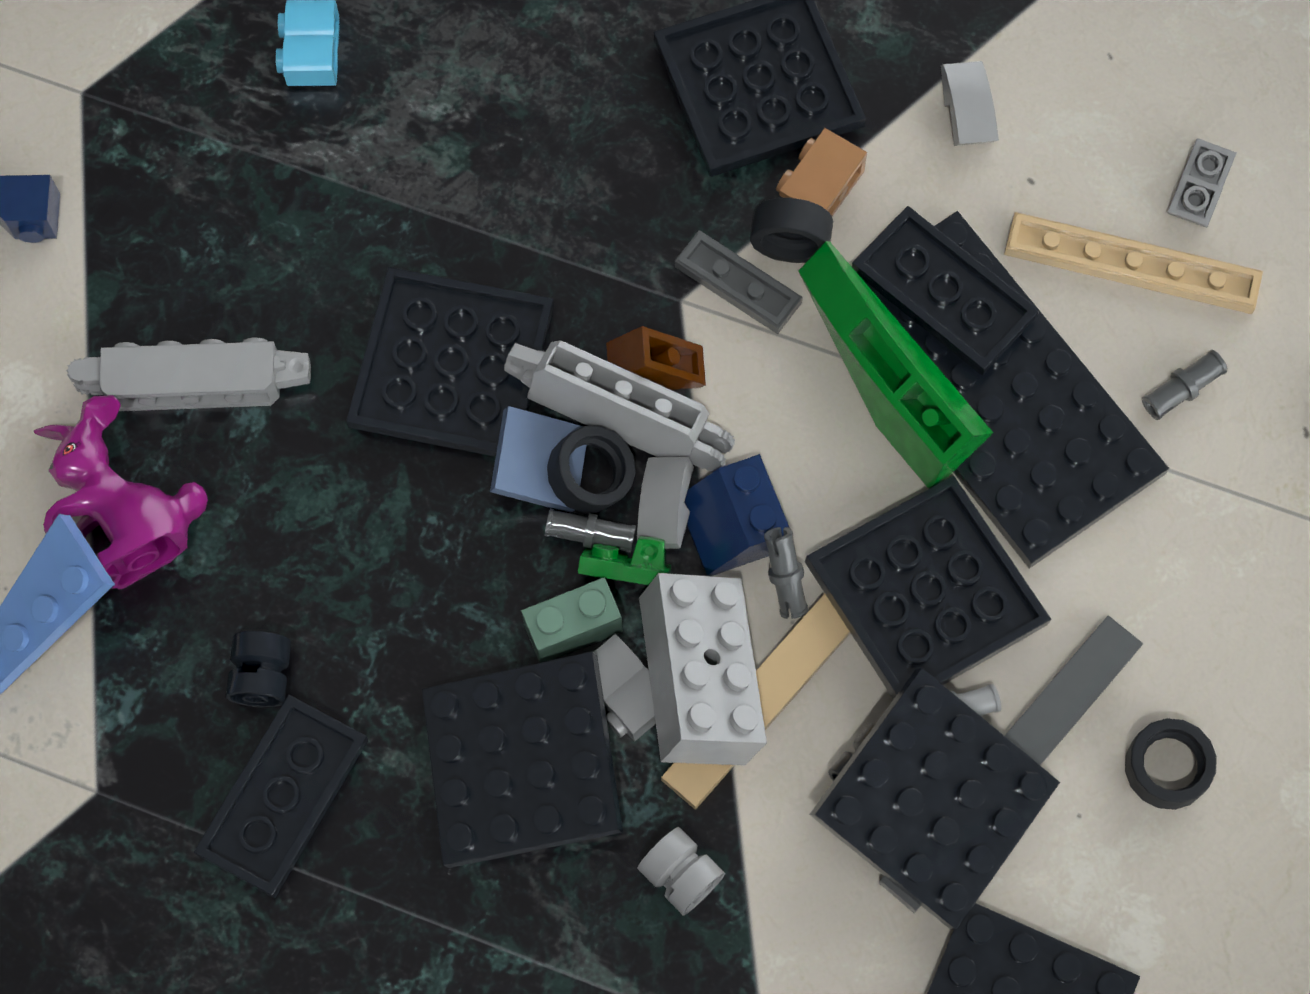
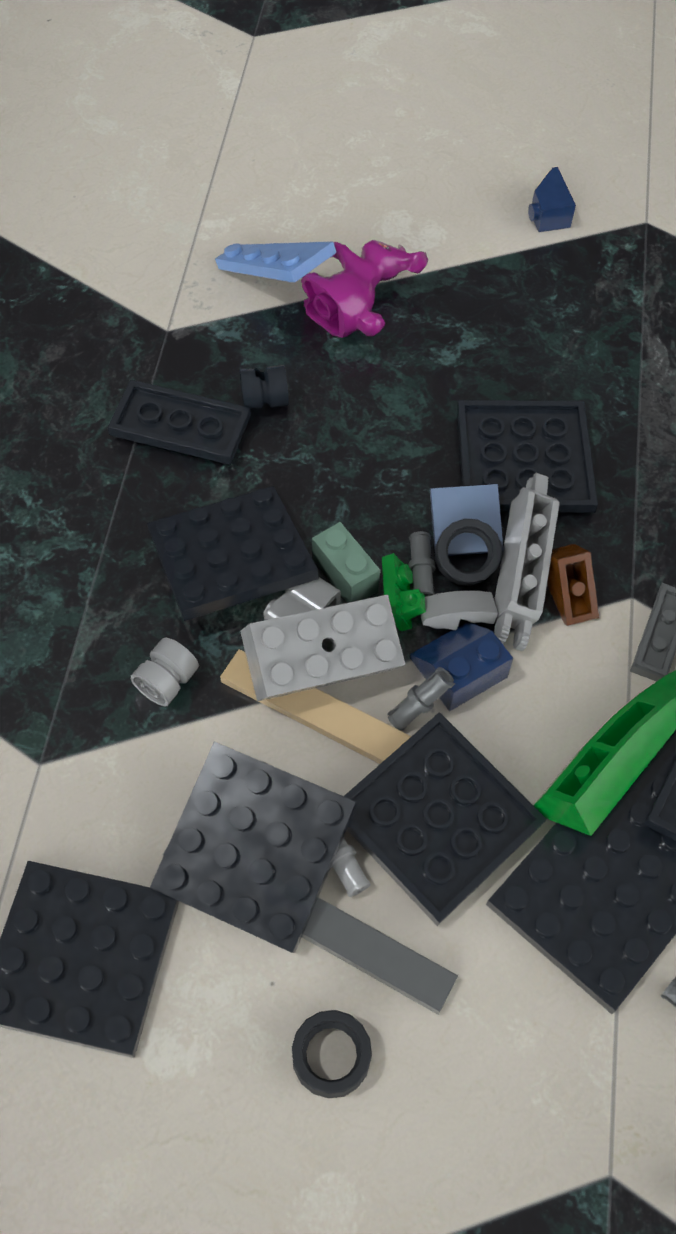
camera: 75 degrees right, 10 degrees down
light grey hinge [66,338,311,411] -> none

